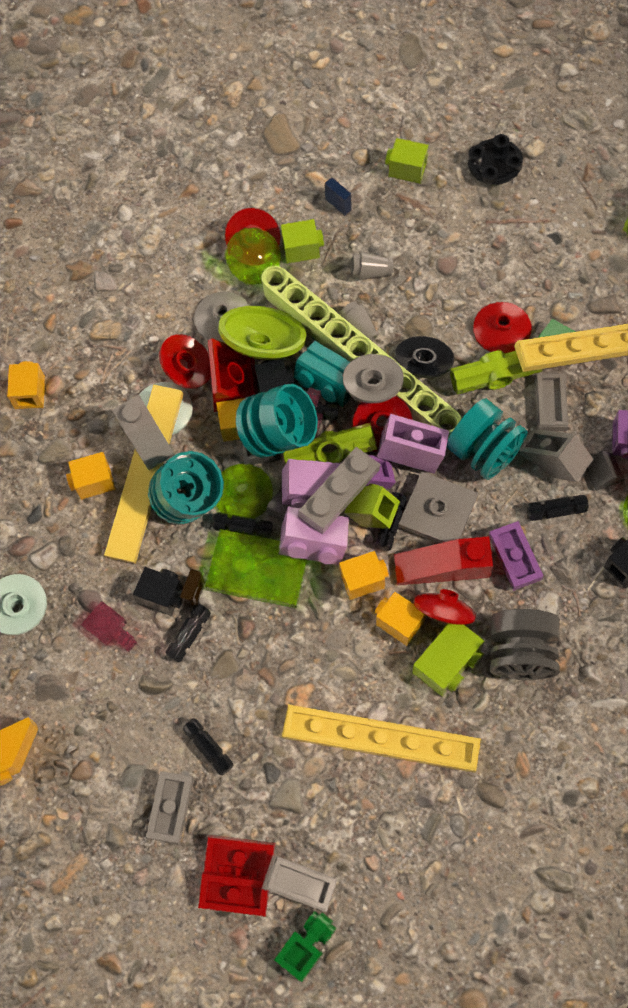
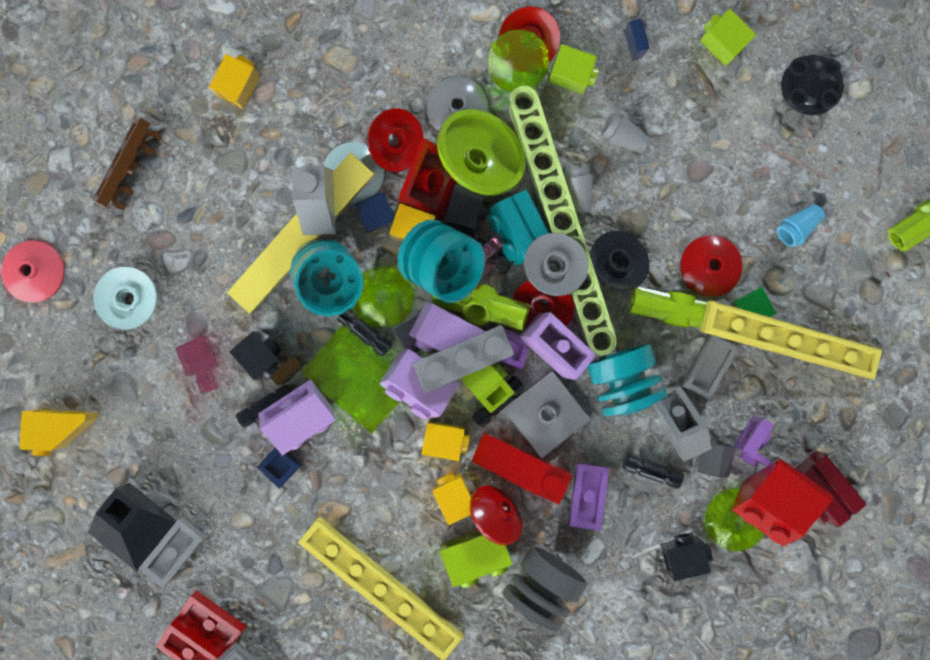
camera: 20 degrees right, 20 degrees up
yellow brick [66,452,116,500] -> none
black axle [183,718,234,776] -> none
none -> black slope [88,483,177,572]
none -> dark blue tile [256,447,302,489]
none -> lavender brick [258,379,336,455]
none -> dark blue tile [355,192,395,233]
none -> medium azure cone [777,204,825,247]

